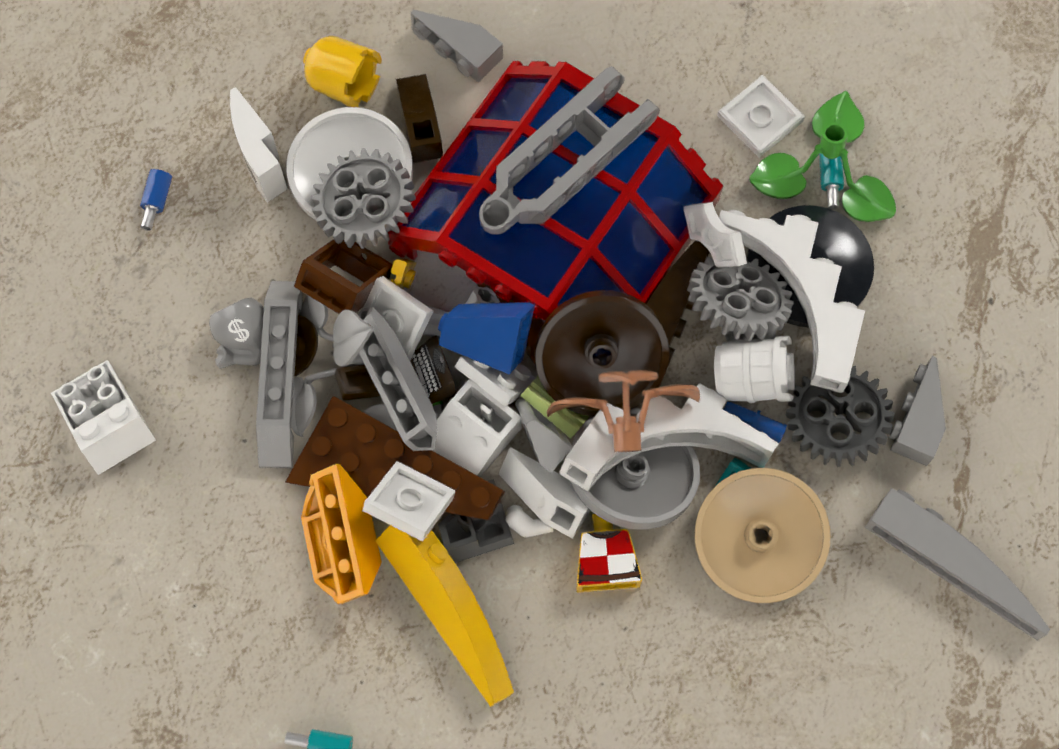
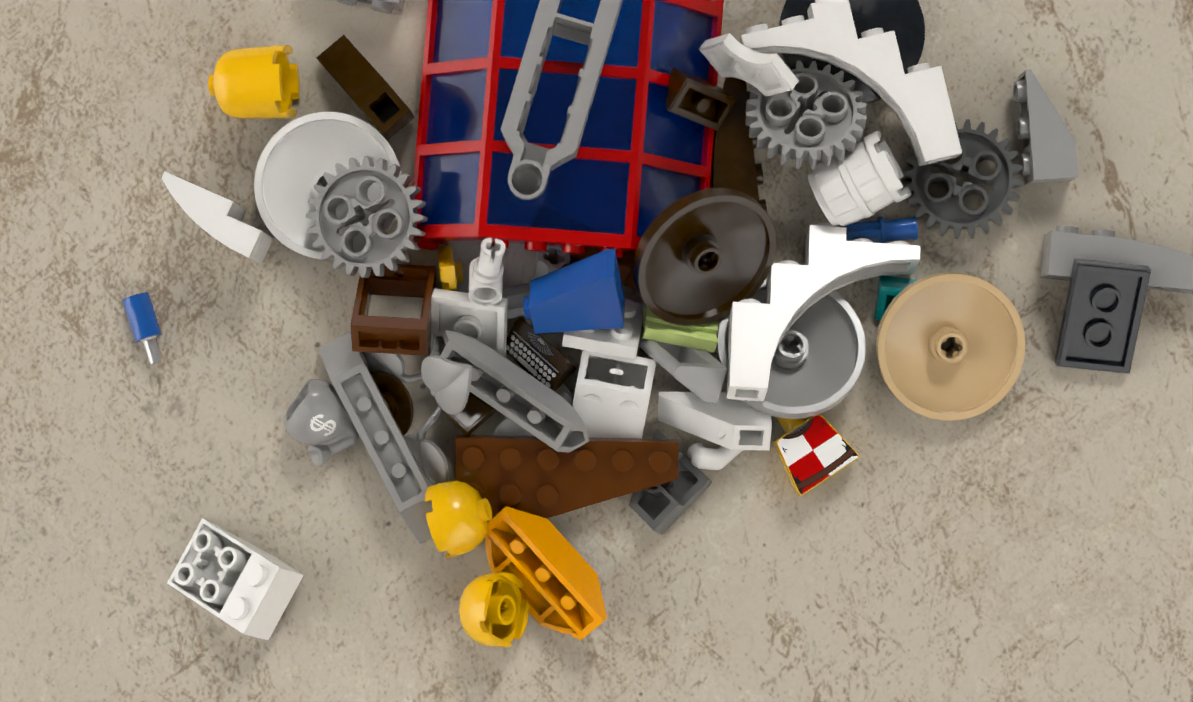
camera: 25 degrees left, 15 degrees up
white plate [363,461,455,541] -> none
yellow slope [375,525,514,707] -> none
nougat plant [547,370,700,452] -> none
none -> yellow cylinder [425,481,492,559]
none -> yellow cylinder [459,572,529,648]
none -> white pin [469,238,506,307]
none -> dark brown slope [665,67,736,131]
none -> black tile [1054,258,1151,374]

